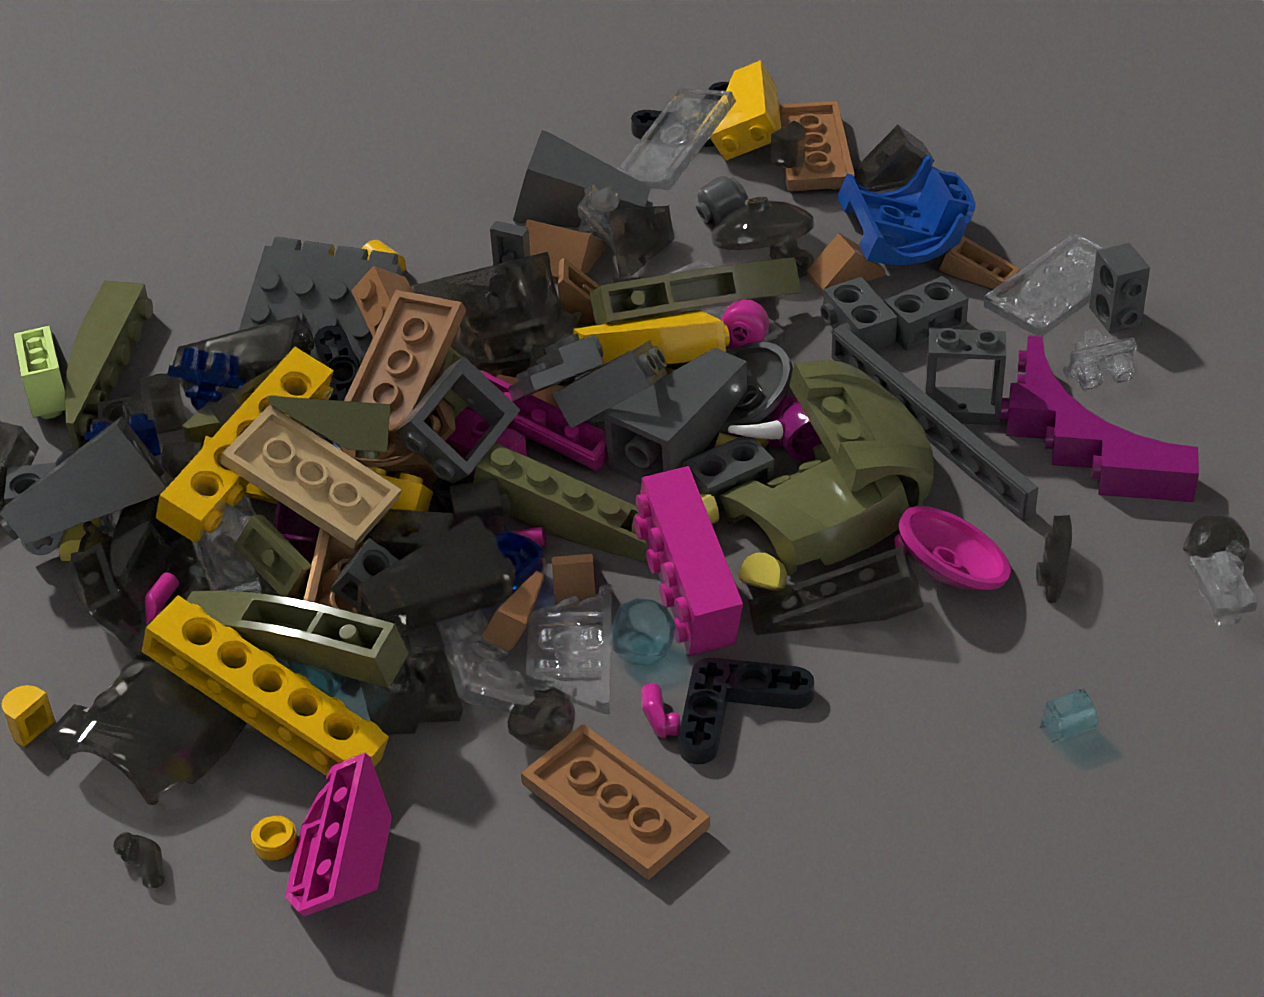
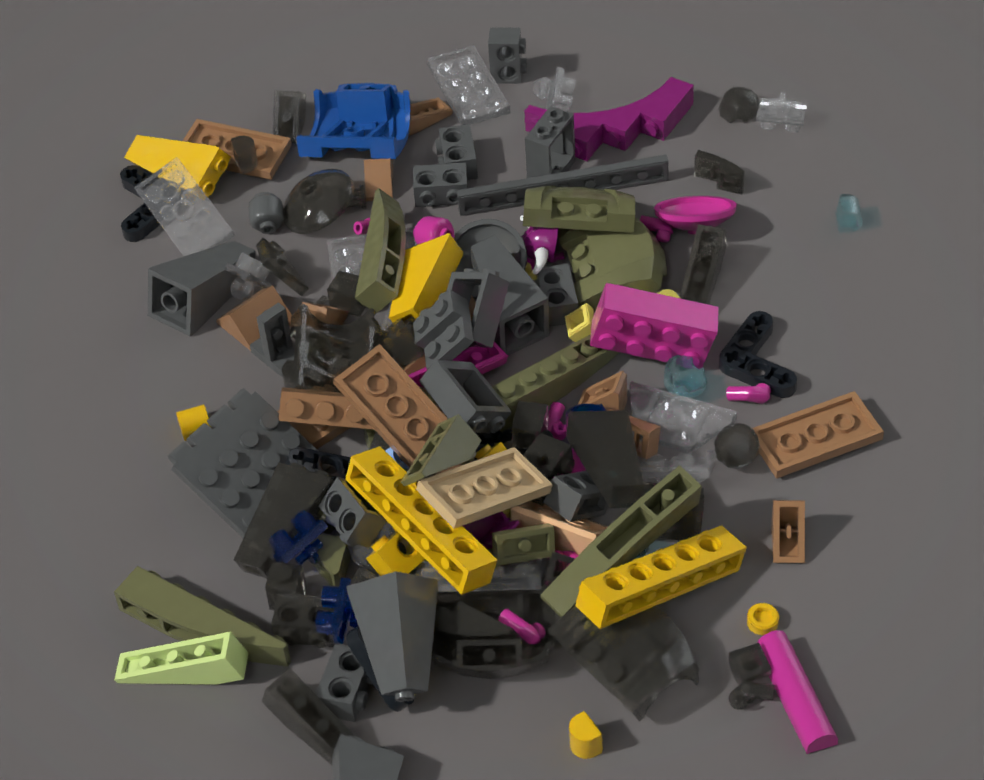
camera: 65 degrees left, 5 degrees up
dark pink wedge [285,753,392,917] -> none
none -> clear smoke brick [728,643,772,685]
none -> dark pink brick [756,630,838,754]
none -> medium nougat slope [771,500,805,563]

